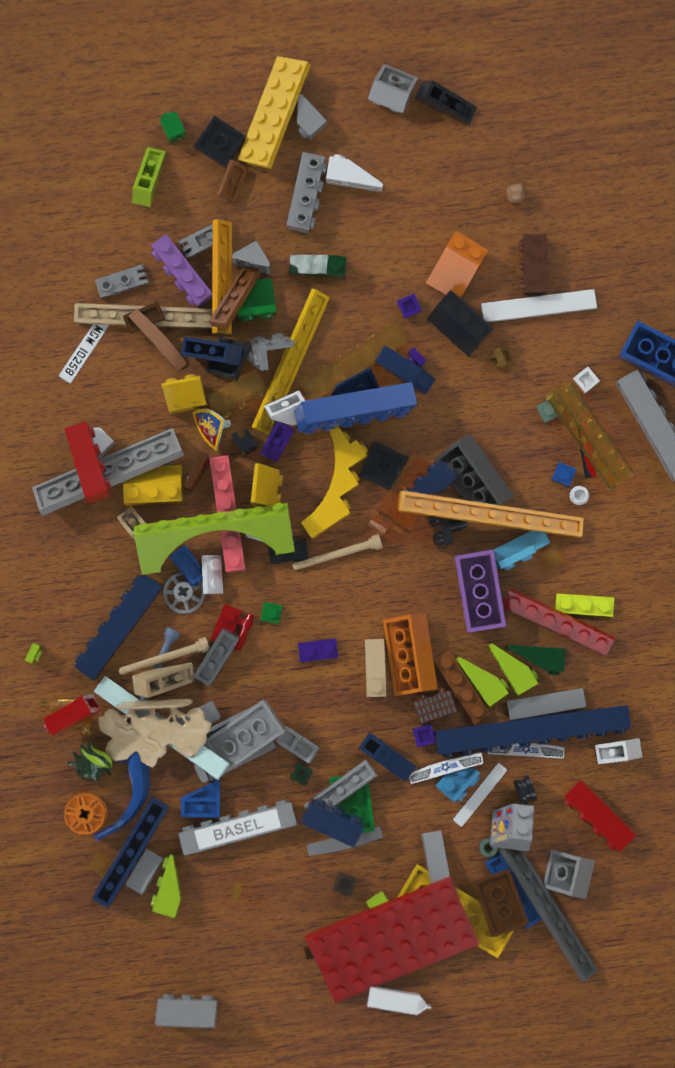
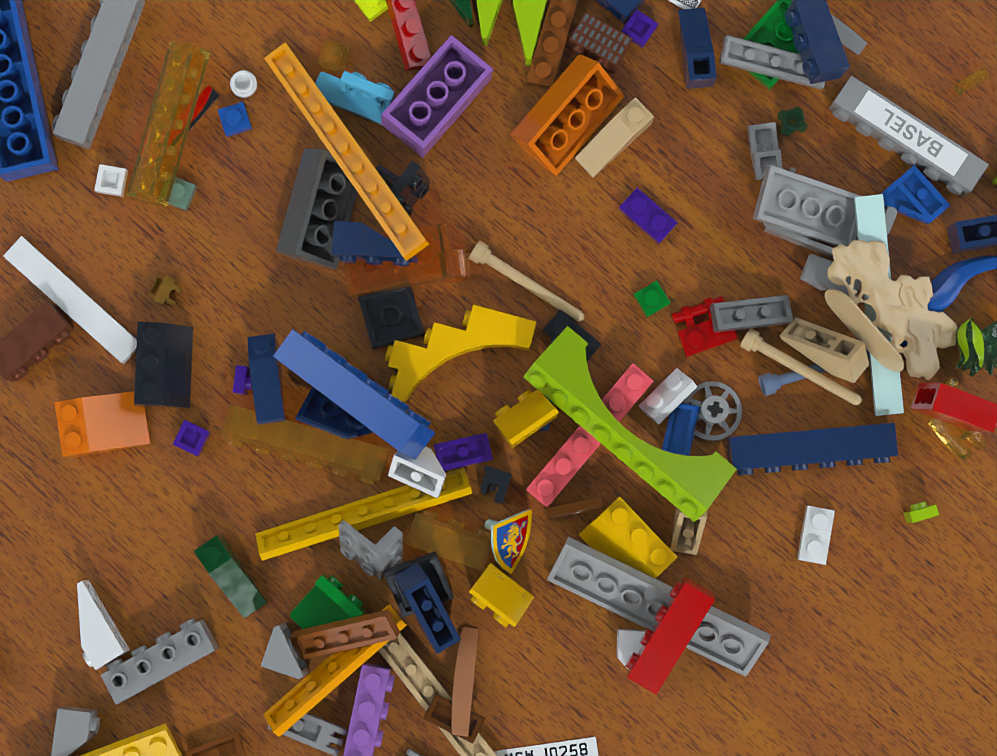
camera: 130 degrees left, 0 degrees up
none -> white plate [797,506,835,565]

